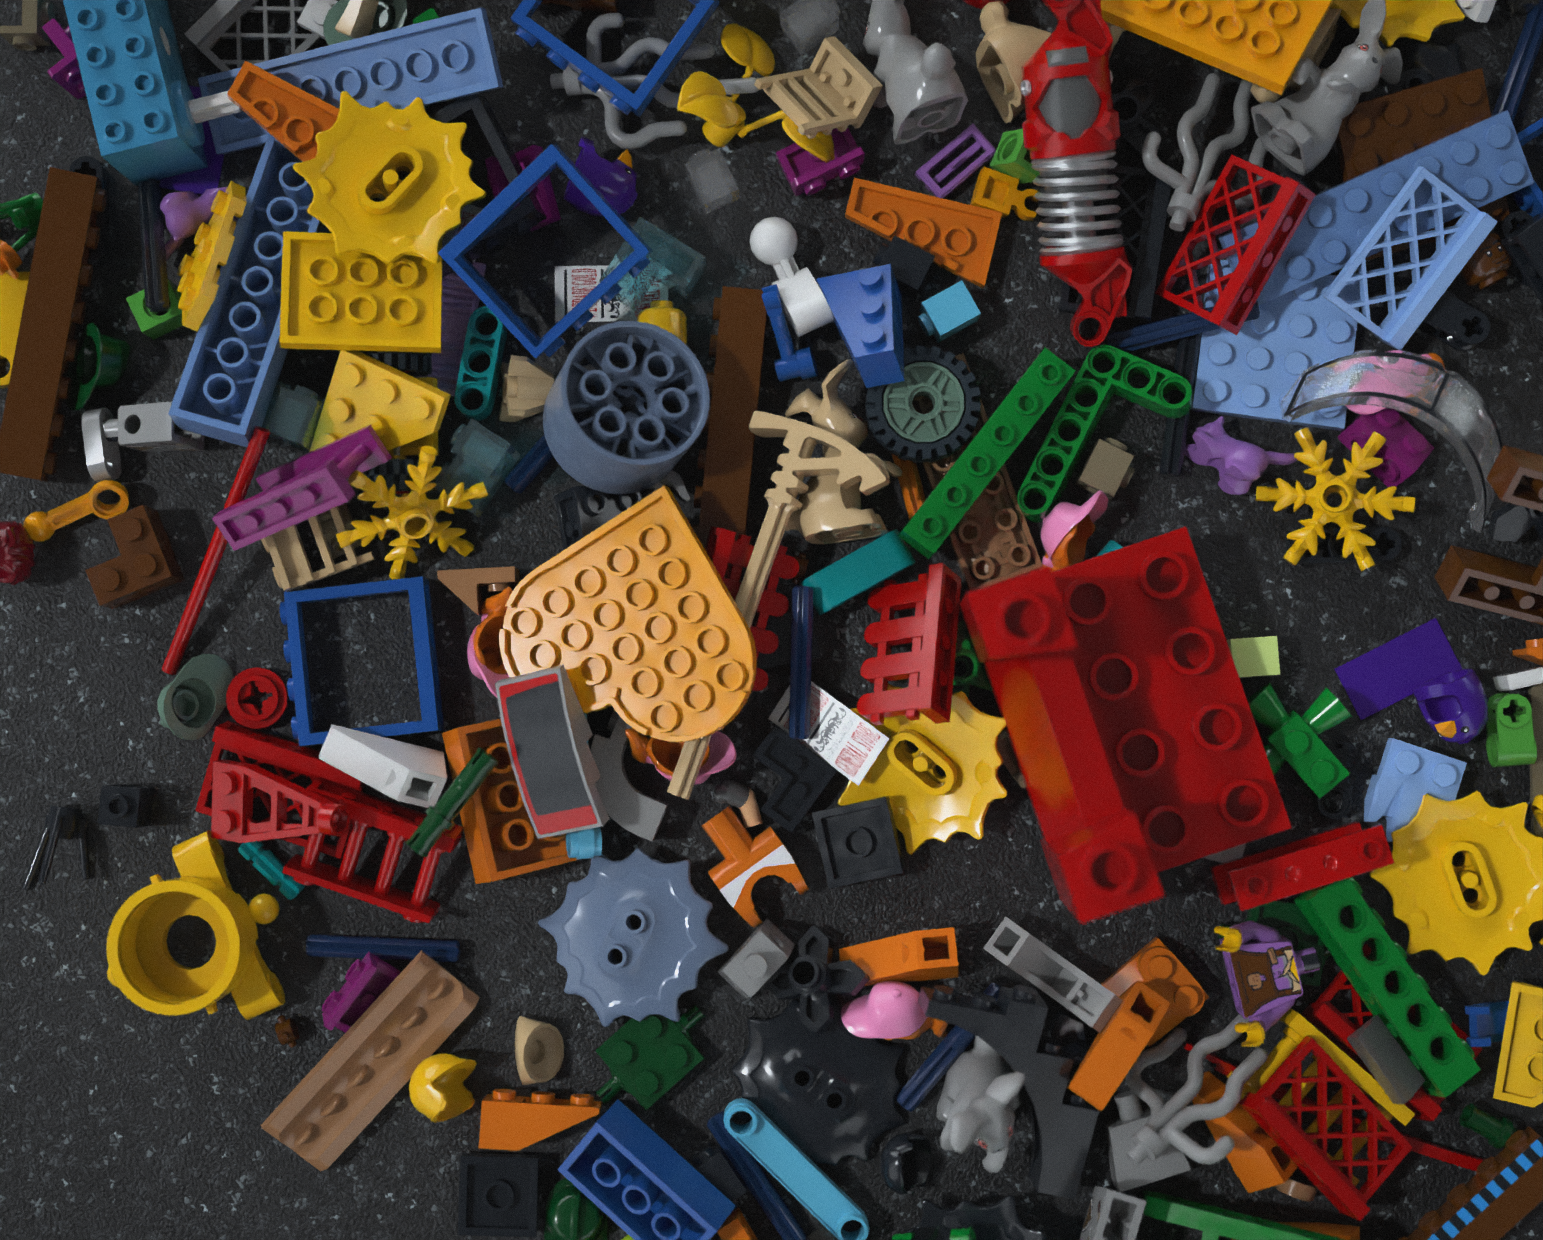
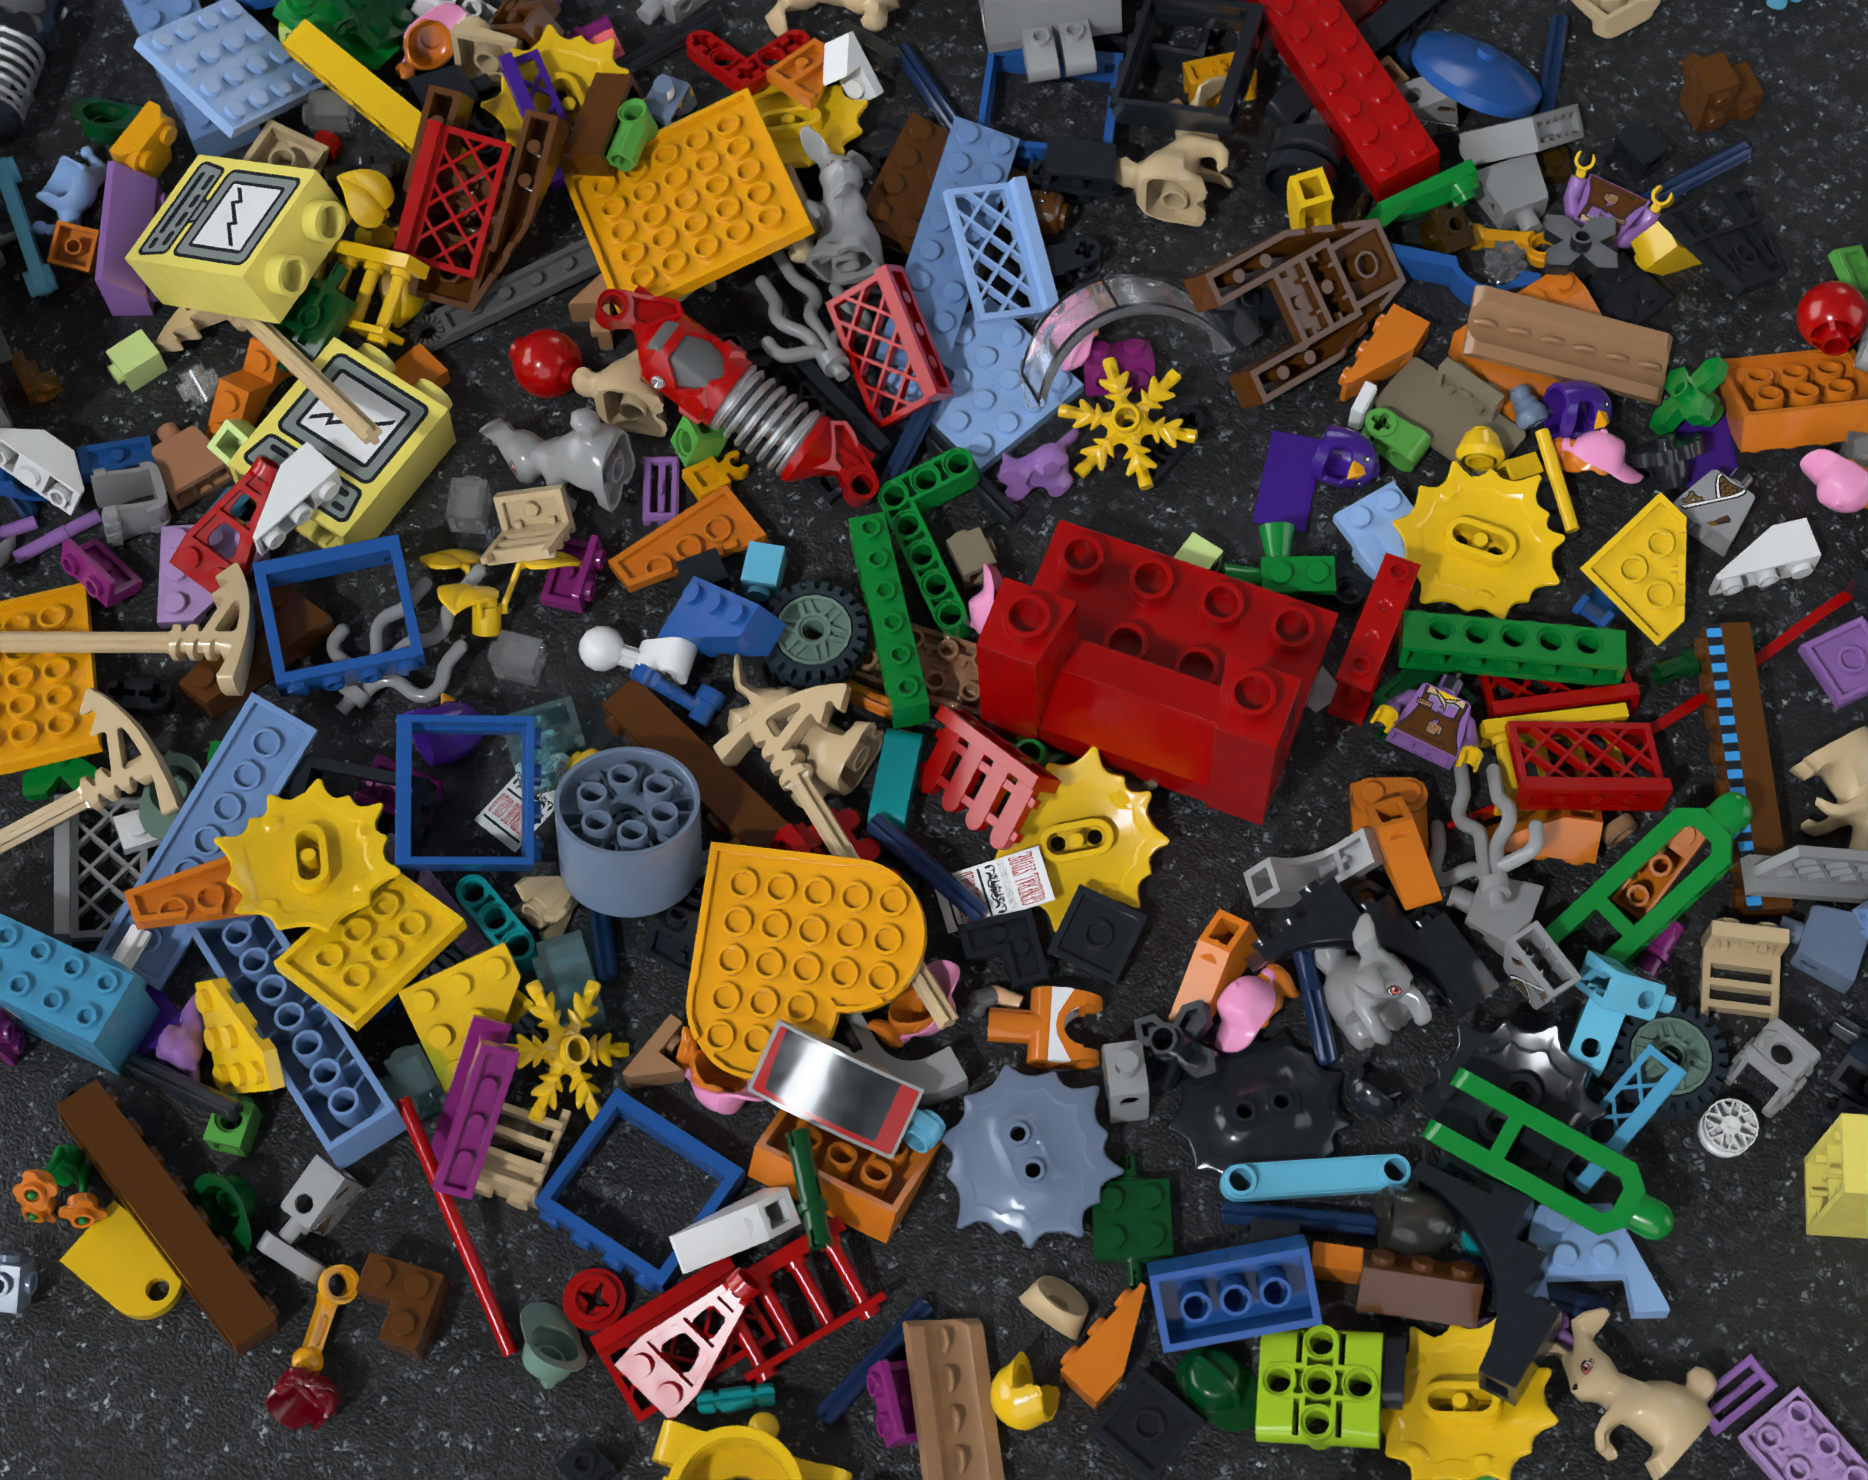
camera: 50 degrees left, 20 degrees down
dark grey slope [1346,1015,1425,1104] -> none

